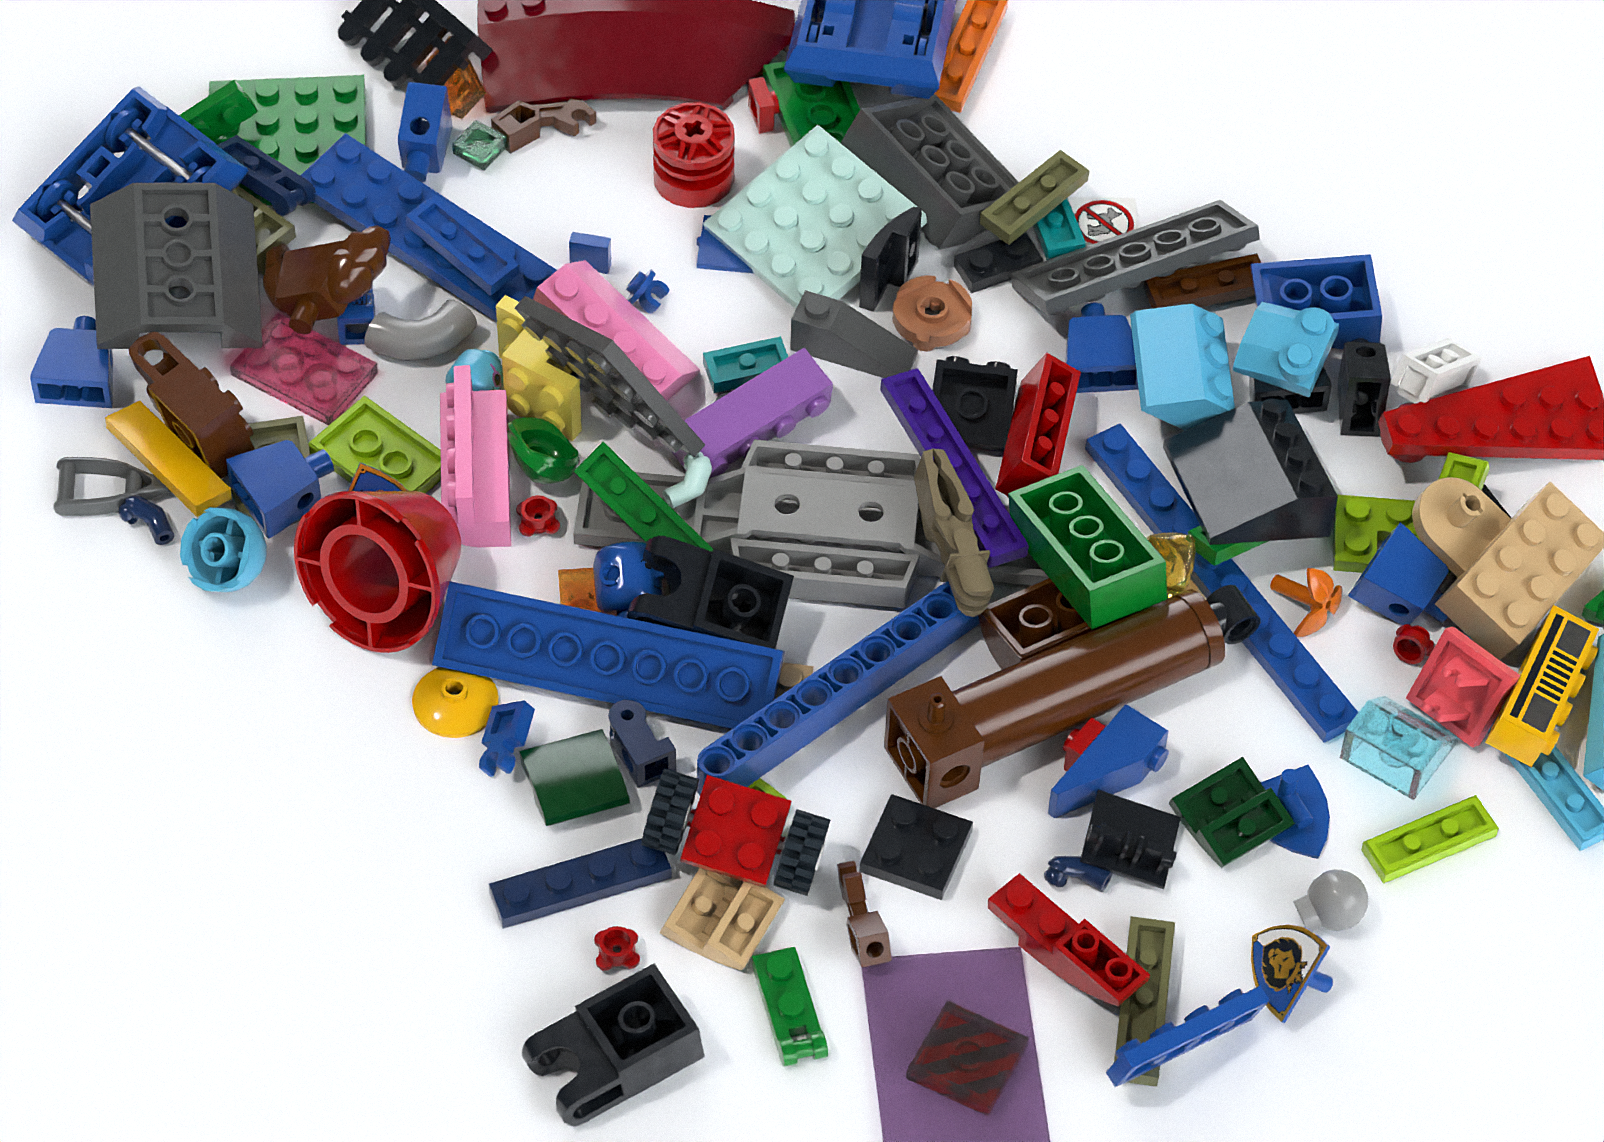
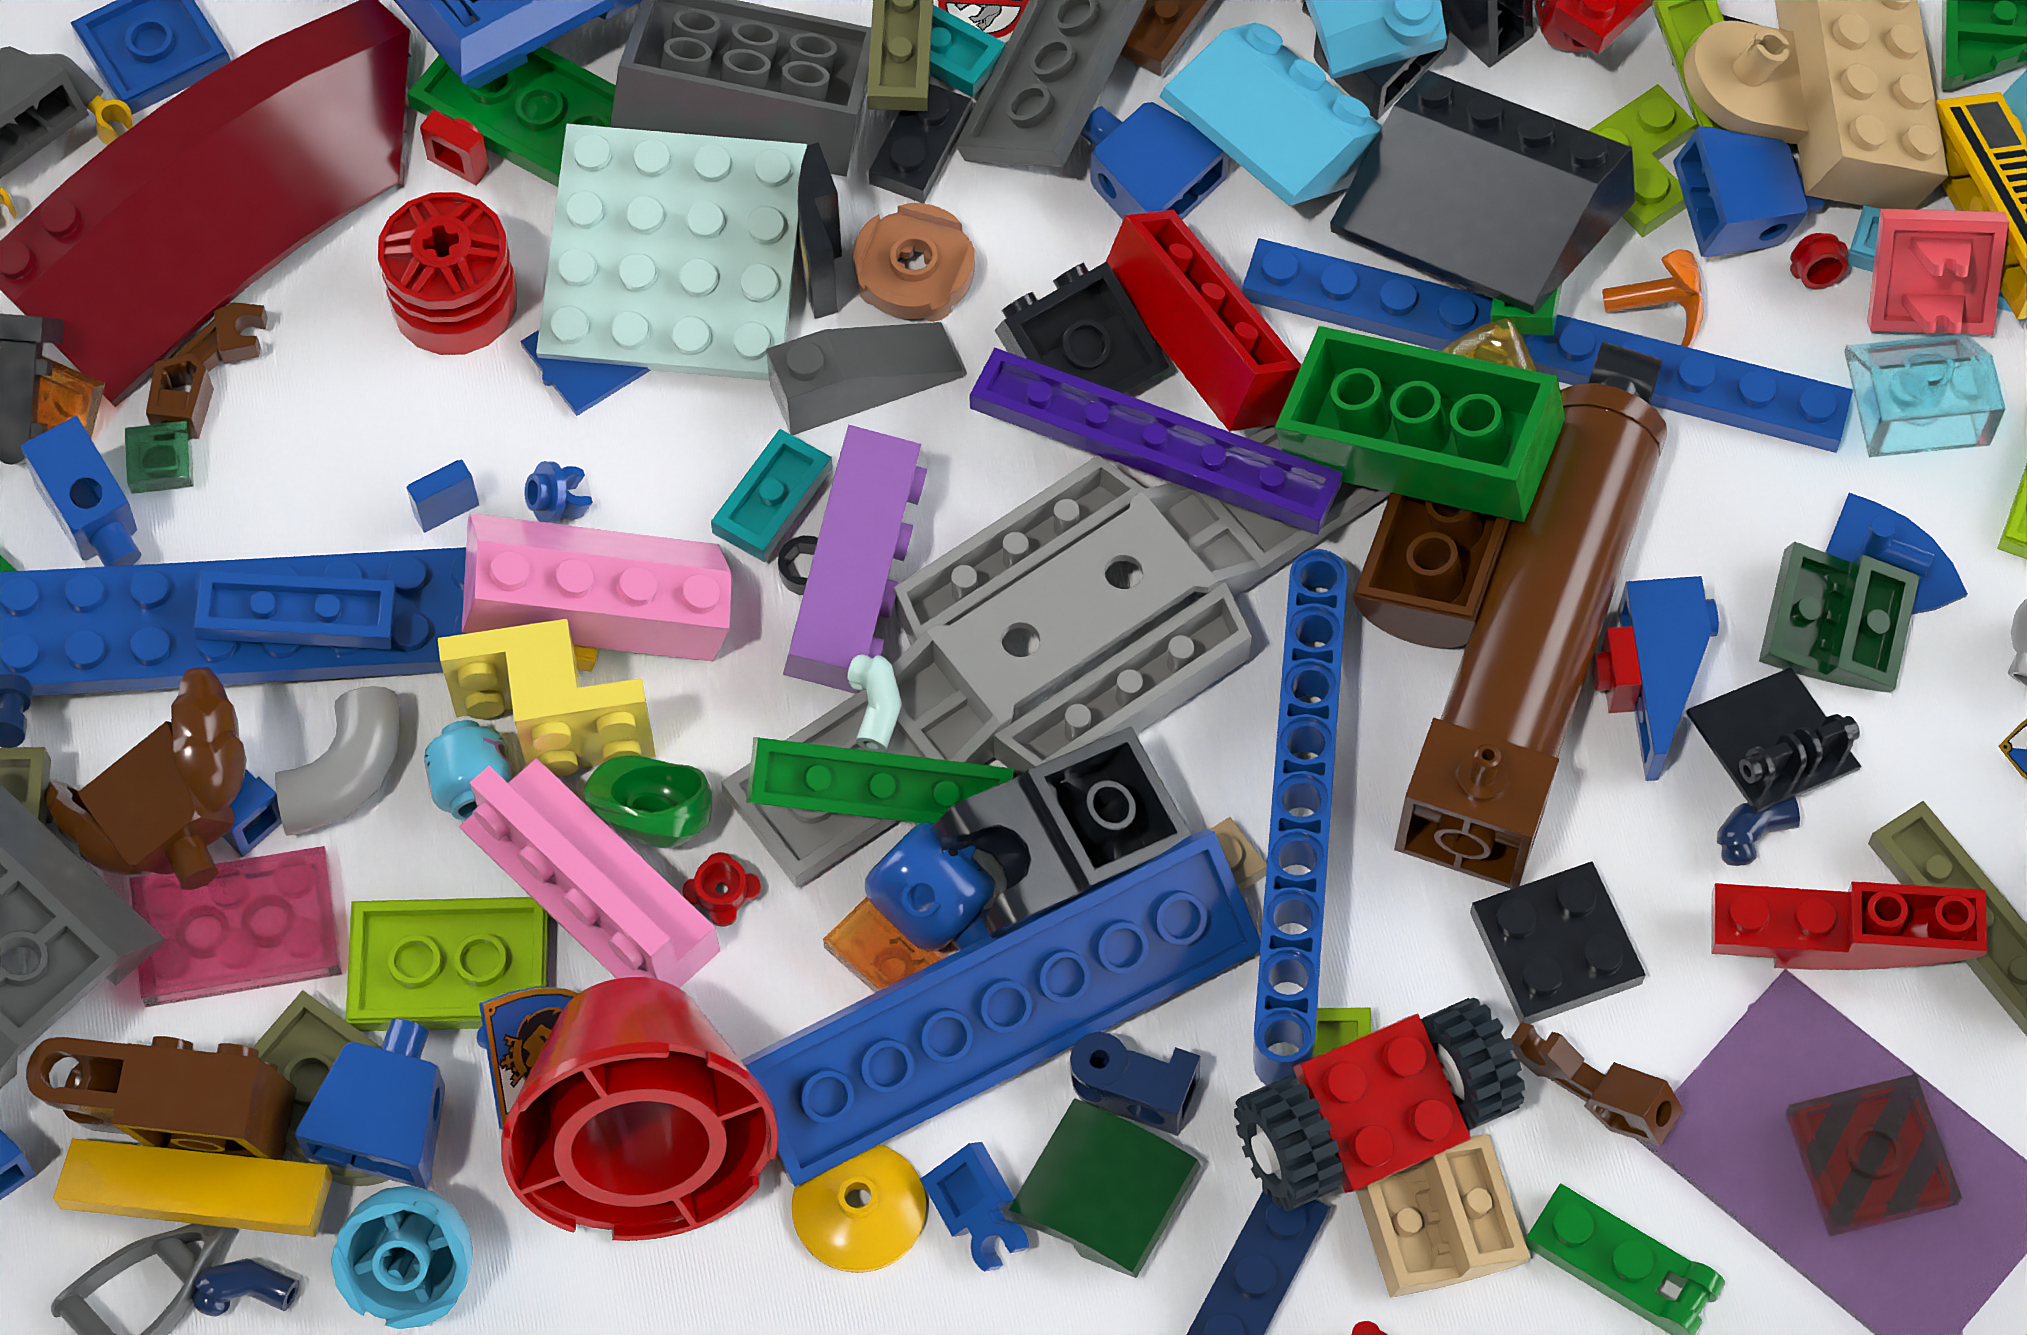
camera: 40 degrees left, 10 degrees up
dark grey plate [515,296,705,457] -> none
dark tan arm [914,448,994,617] -> none

